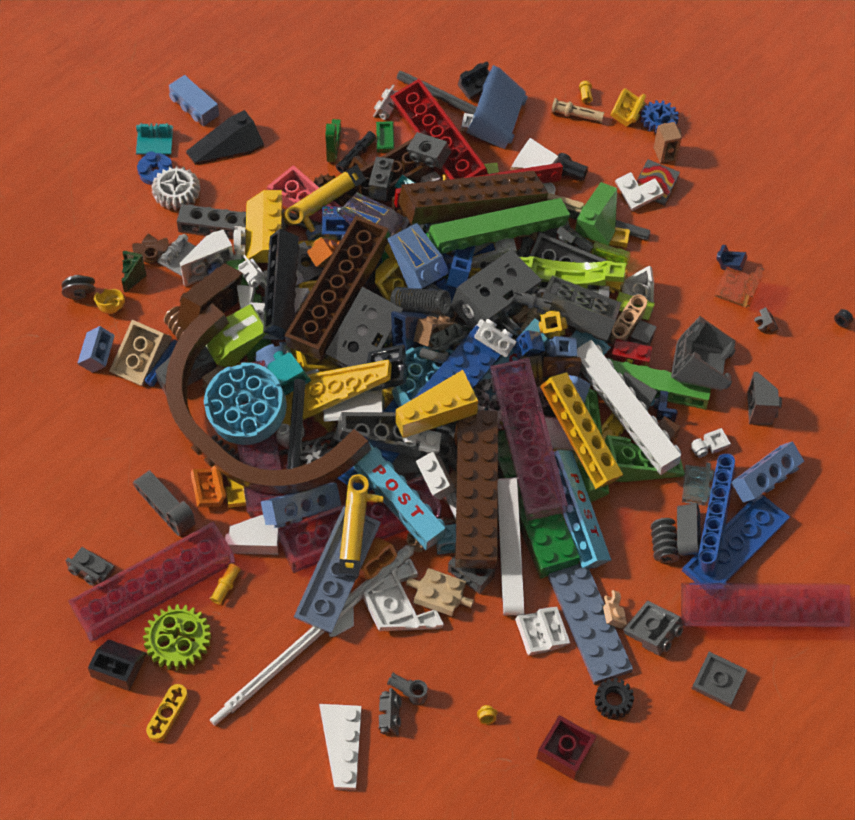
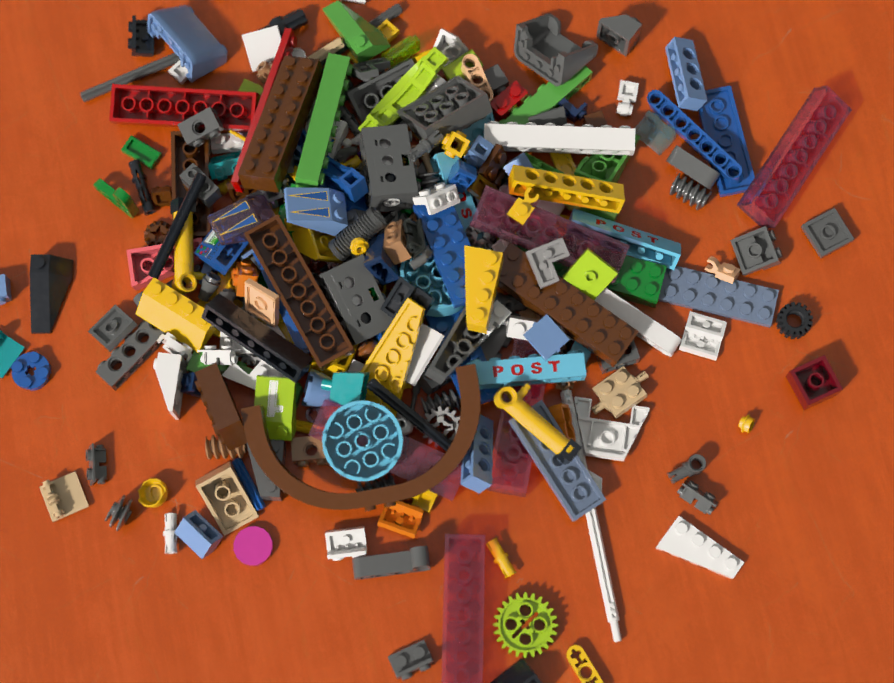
camera: 50 degrees left, 15 degrees up
dark green slope [122,251,147,292] -> none
reddish brown plate [132,234,169,264] -> none
white gear [152,166,200,211] -> none
light grey hinge [157,234,196,276] -> none
white slope [225,515,280,555] -> none
white hinge [373,84,398,120] -> none
none -> tan hinge [39,471,89,522]
none -> dark grey hinge [86,443,107,486]
none -> dark grey plate [88,305,137,352]
none -> black axle [148,172,206,279]
none -> white pin [163,513,178,554]
none -> dark grey cone [198,272,221,302]
none -> dark pink tile [233,526,273,566]
none -> light nougat tile [245,278,279,327]
none -> white bracket [325,526,367,561]
none -> yellow plate [350,237,369,255]
none -> yellow plate [507,188,539,225]
none -> medium blue piece [523,314,570,361]
none -> light grey plate [526,238,570,289]
none -> lime plate [563,248,618,300]

